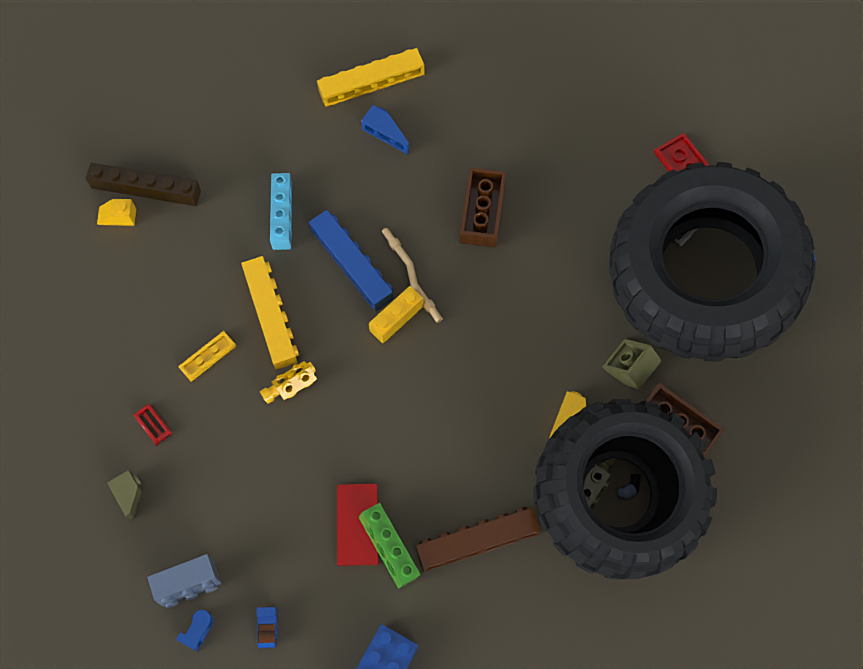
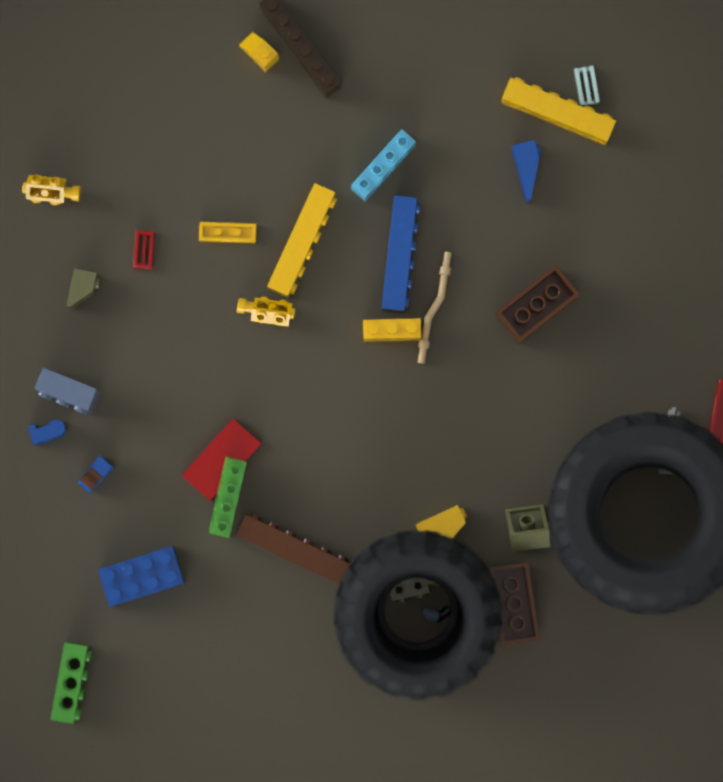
camera: 45 degrees right, 15 degrees up
none -> yellow brick [22,175,81,205]
none -> light aqua tile [574,66,599,106]

